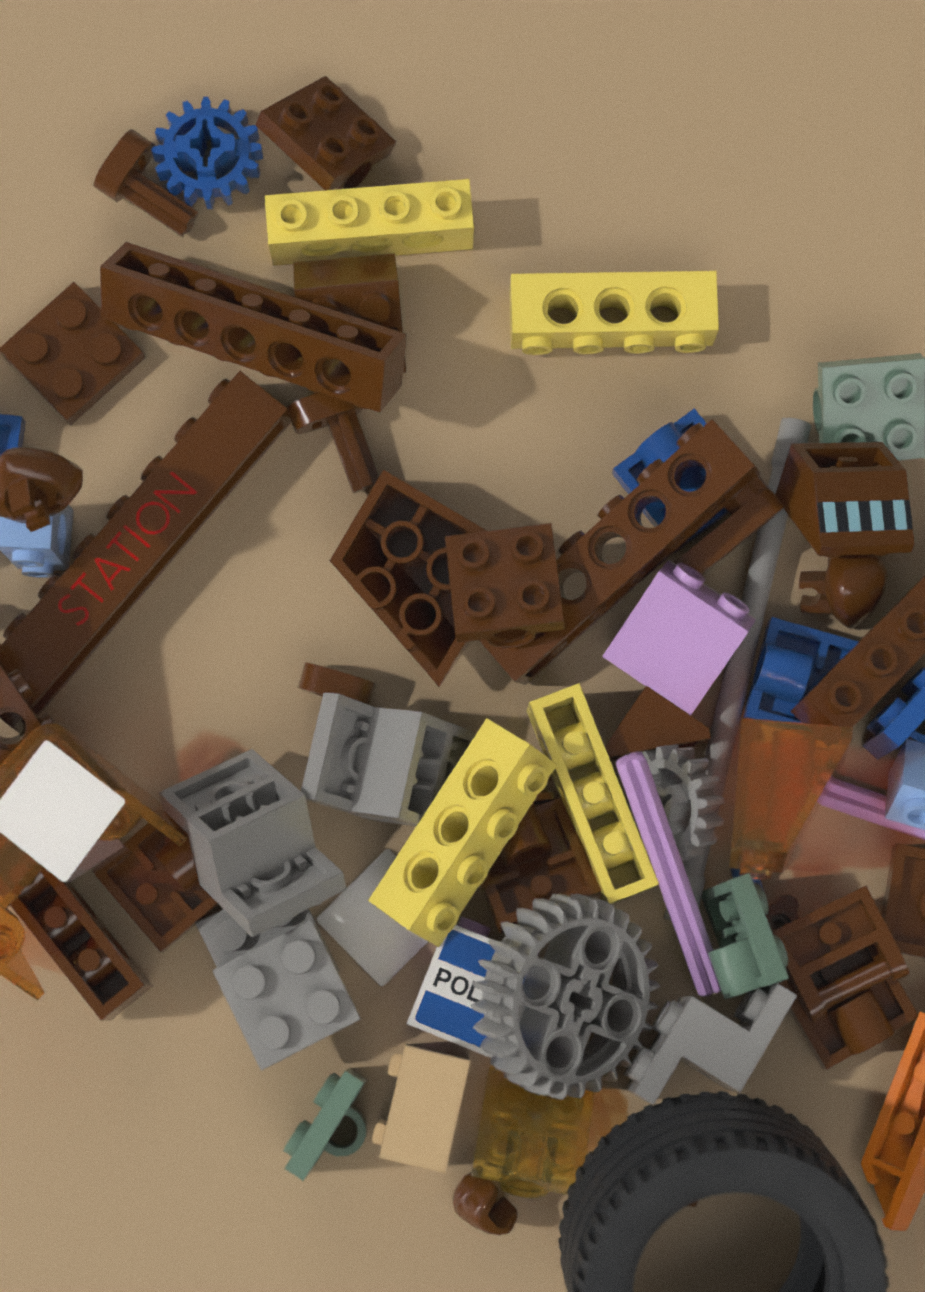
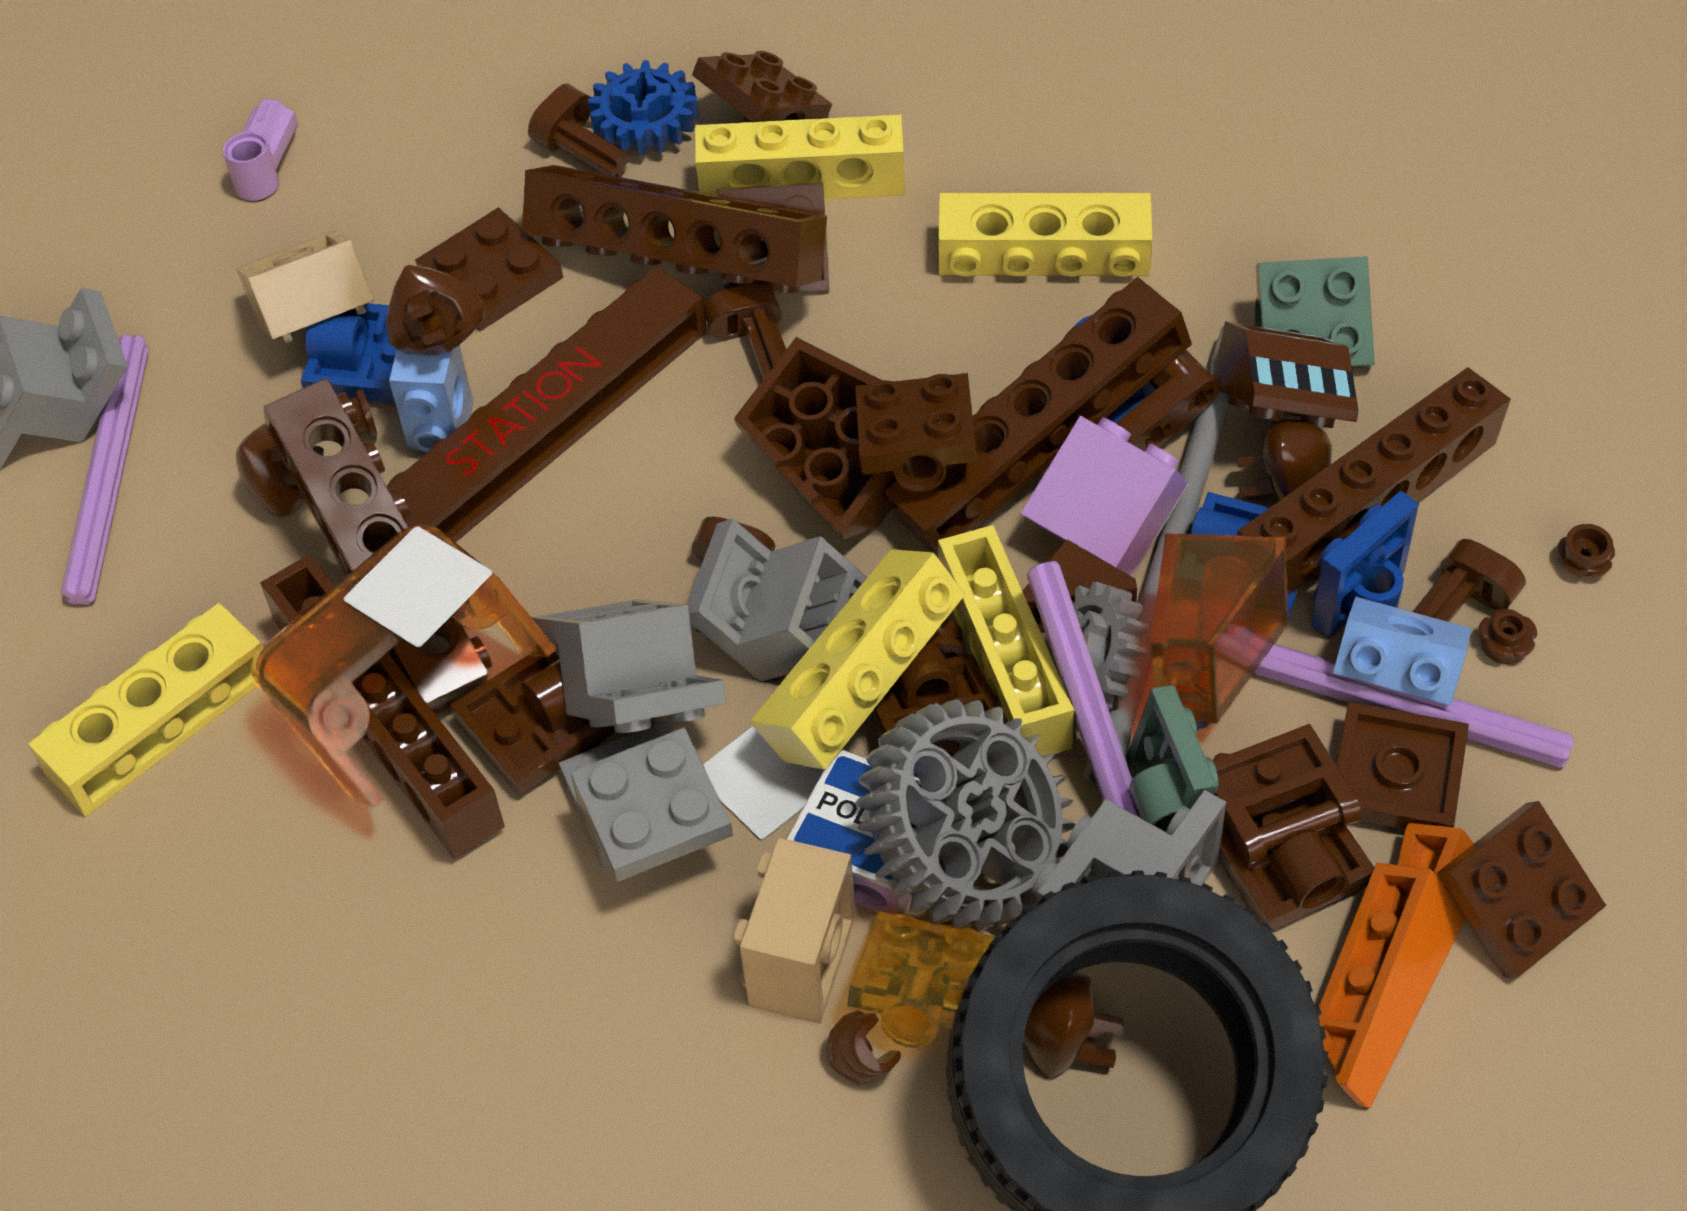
camera: 10 degrees right, 25 degrees down
sand green plate [283,1068,368,1181] -> none

